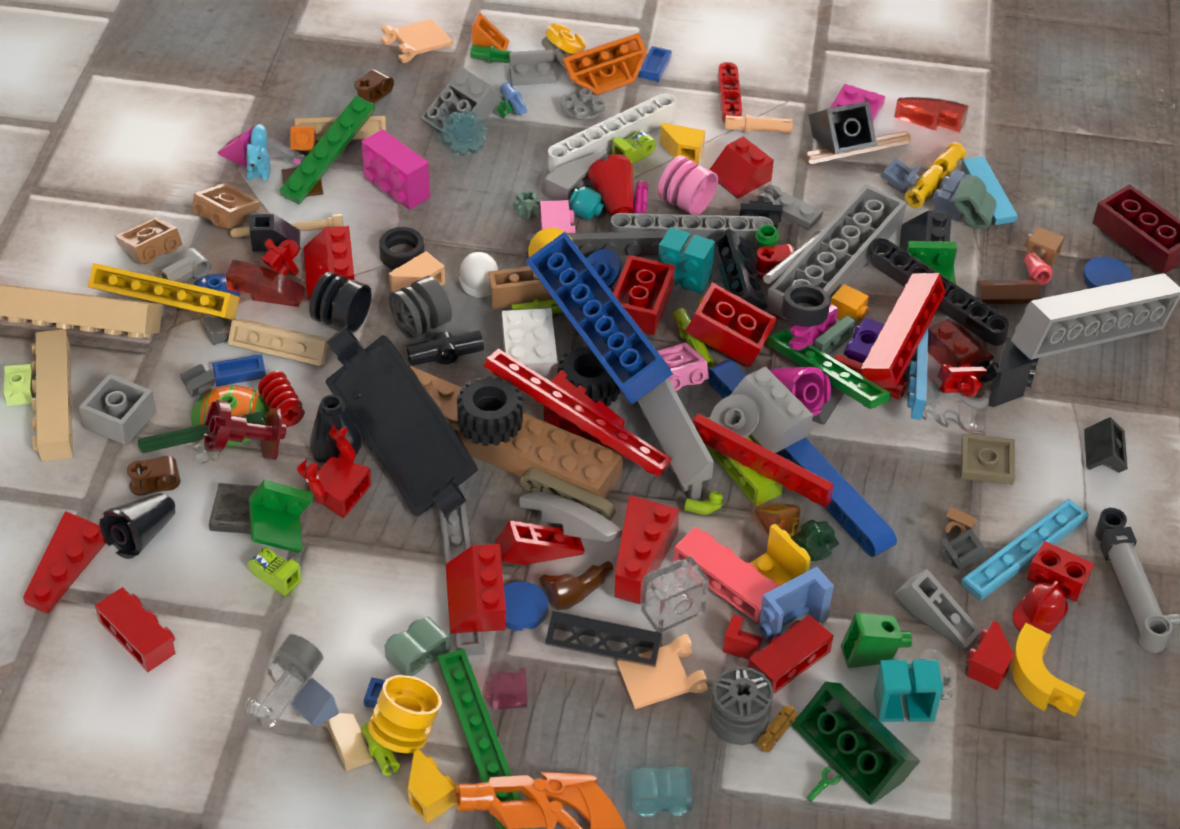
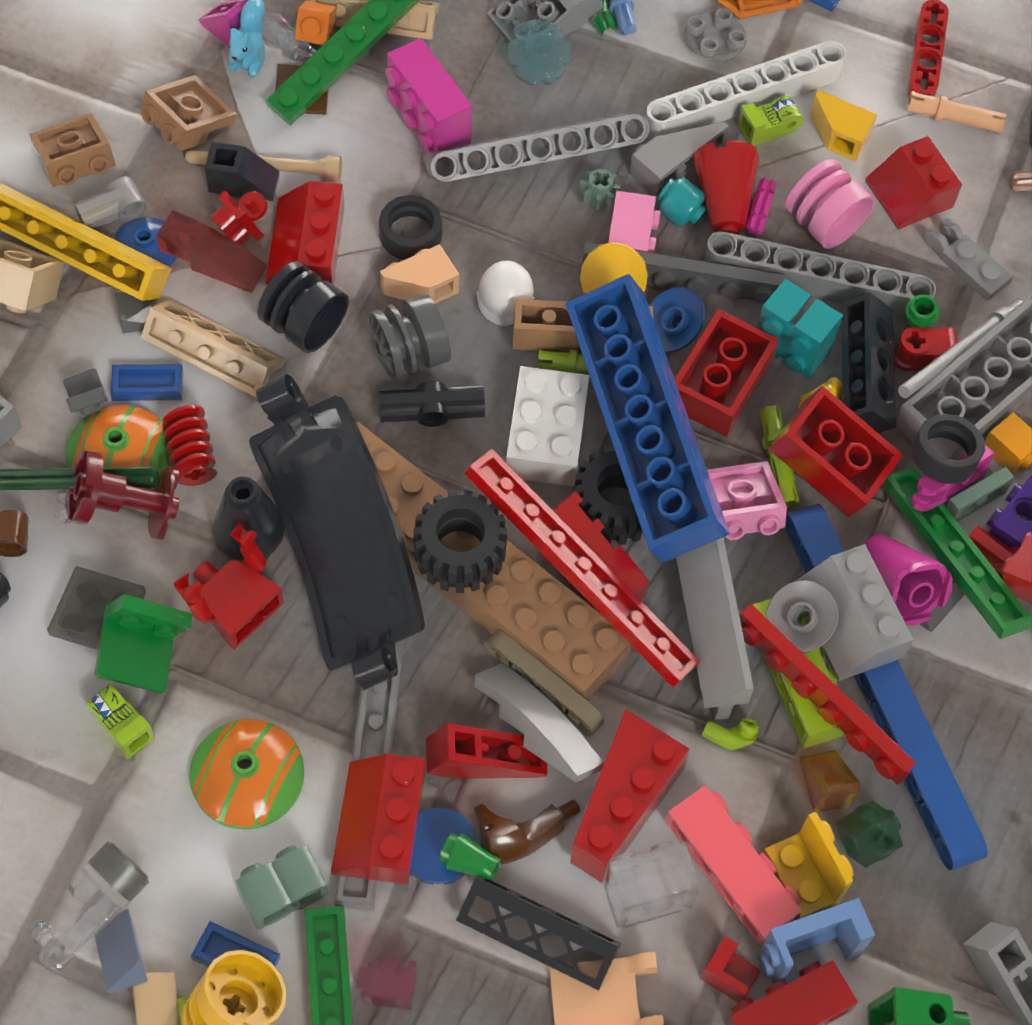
camera: 10 degrees right, 15 degrees up
black hips [739,194,783,229] -> none
none -> orange dish [189,719,304,829]
none -> light grey beam [426,114,649,182]
none -> green cone [439,833,501,881]

